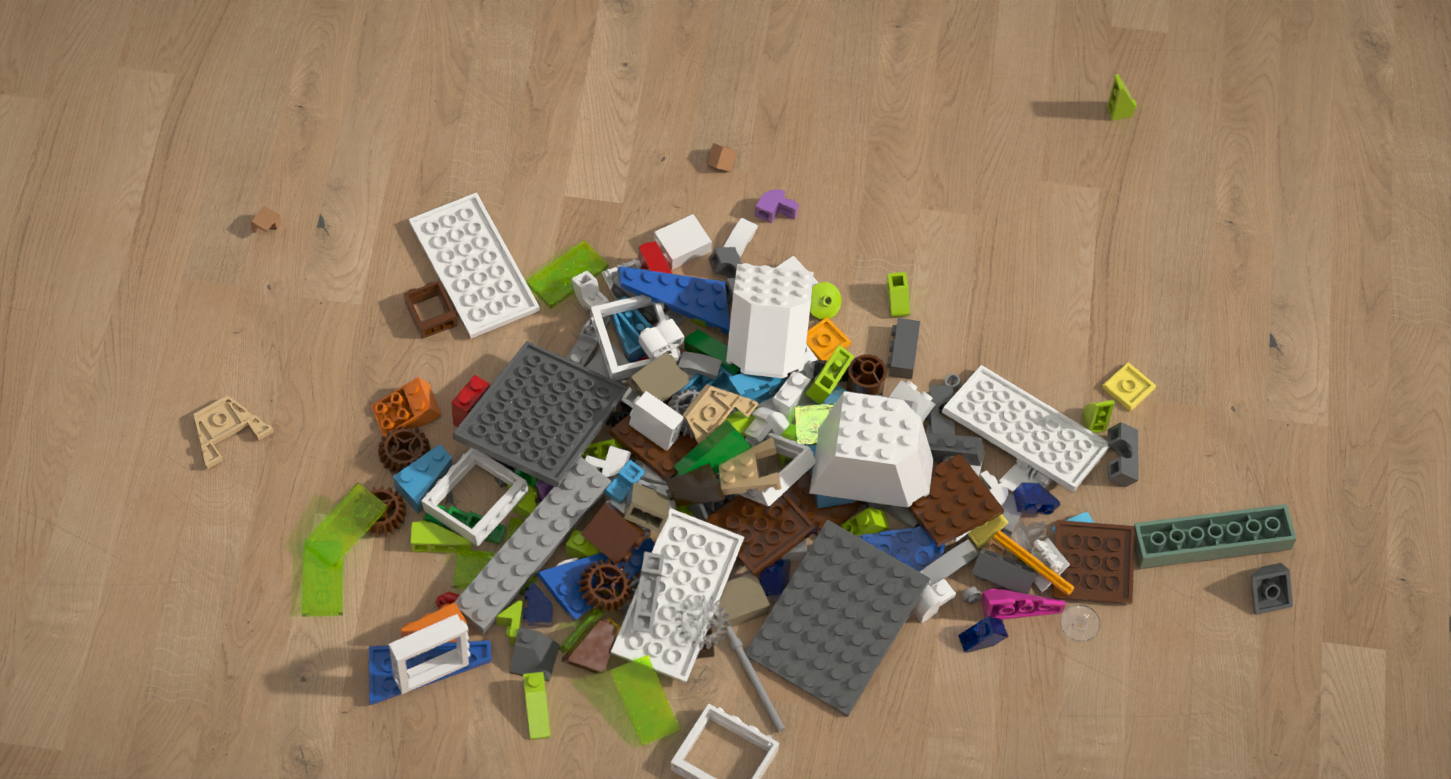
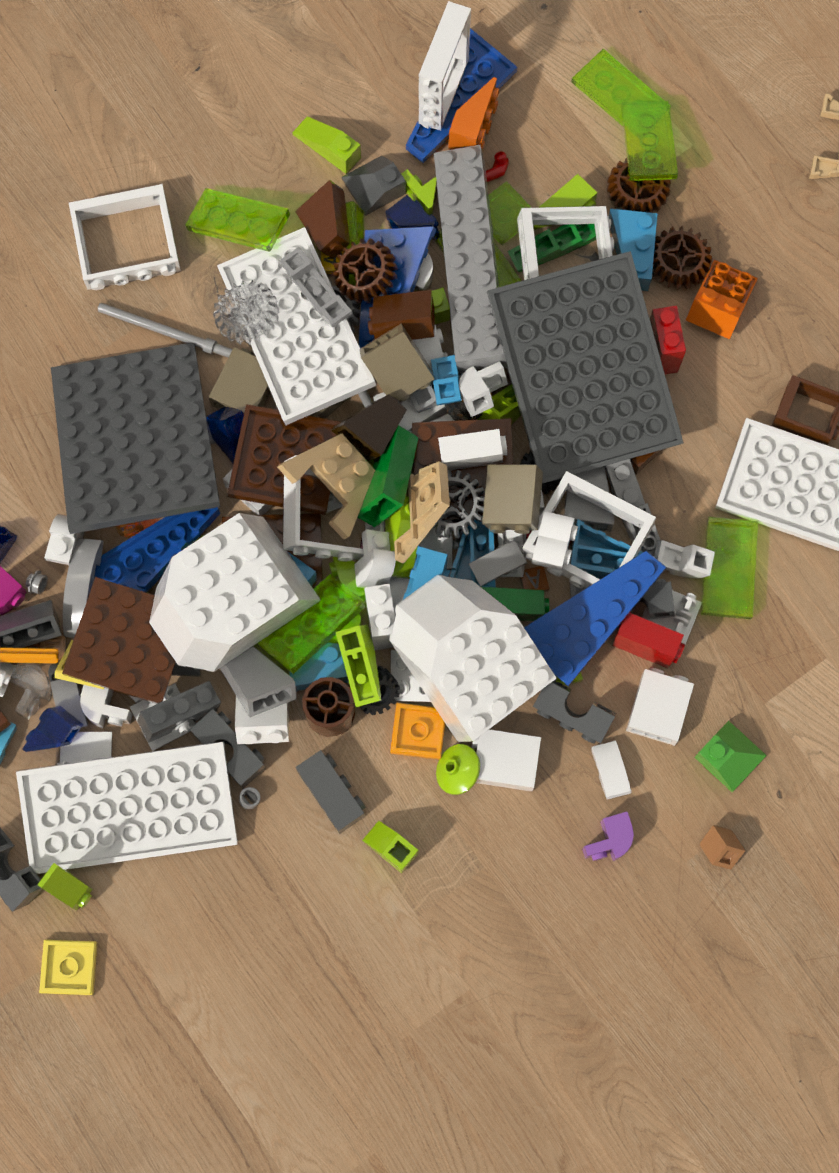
camera: 140 degrees right, 15 degrees up
none -> bright green slope [694,721,767,792]

